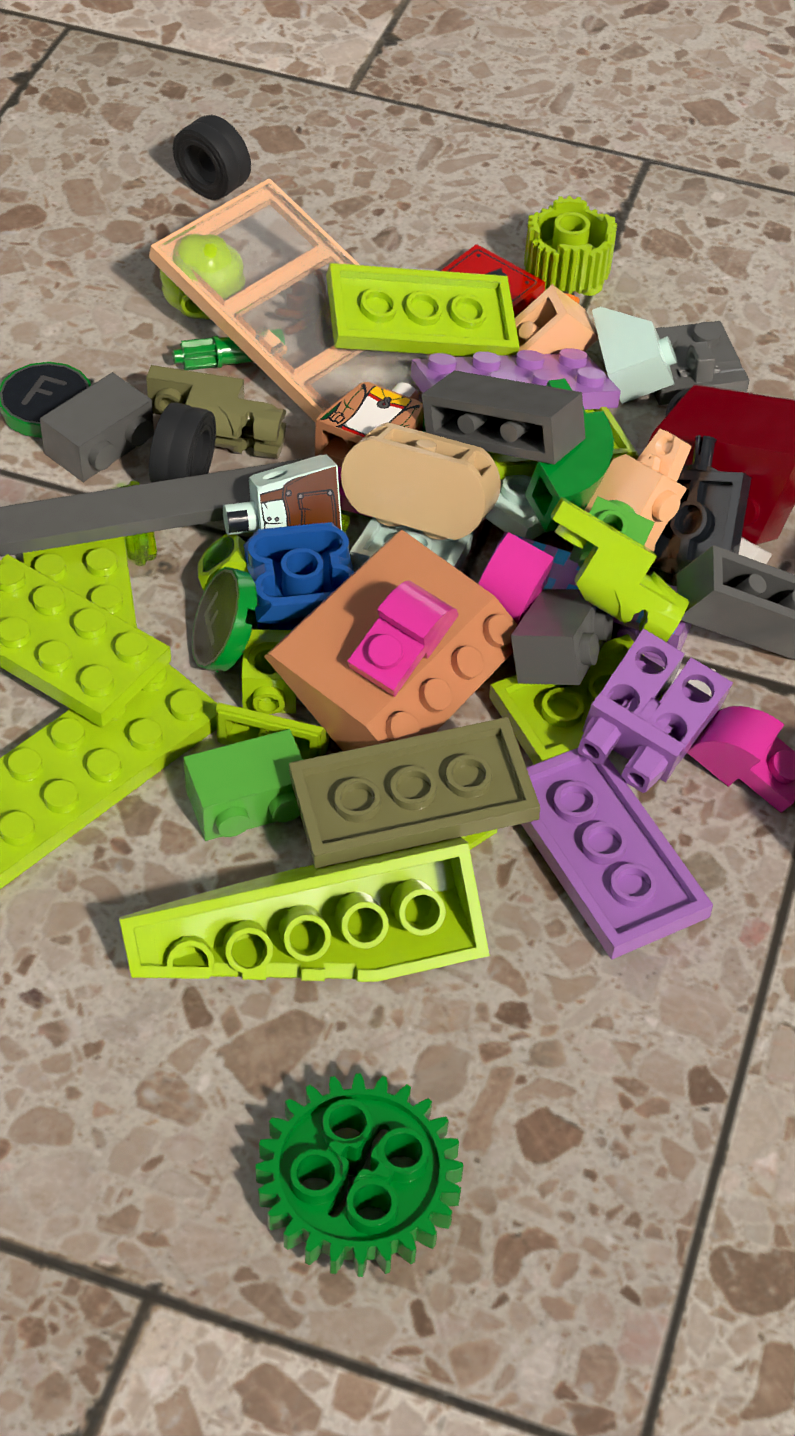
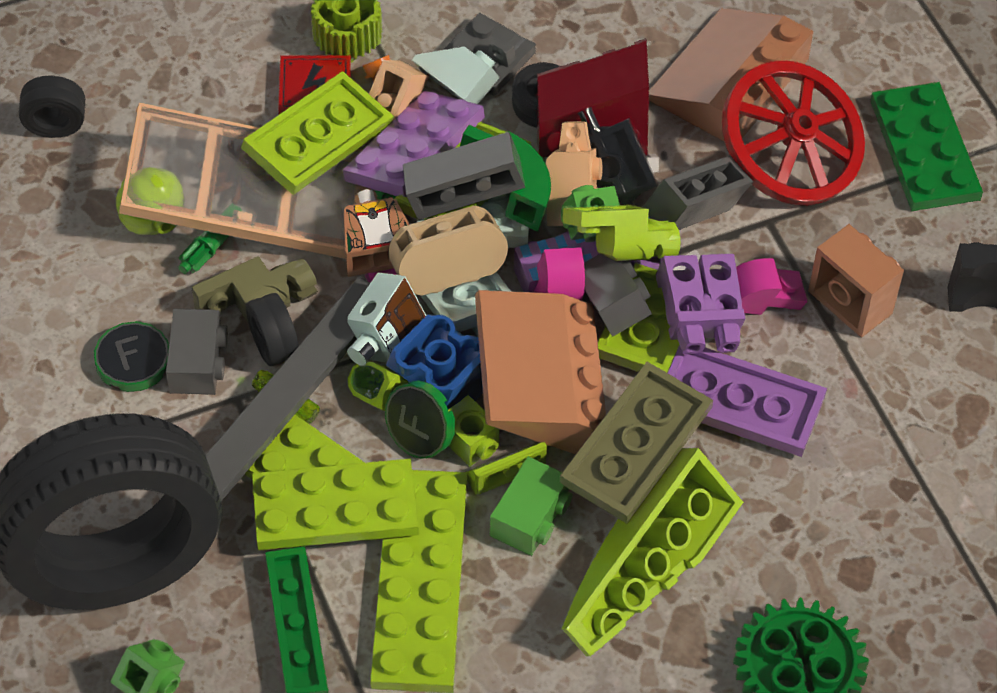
camera: 40 degrees left, 5 degrees up
dark pink brick [347,580,458,697] -> none

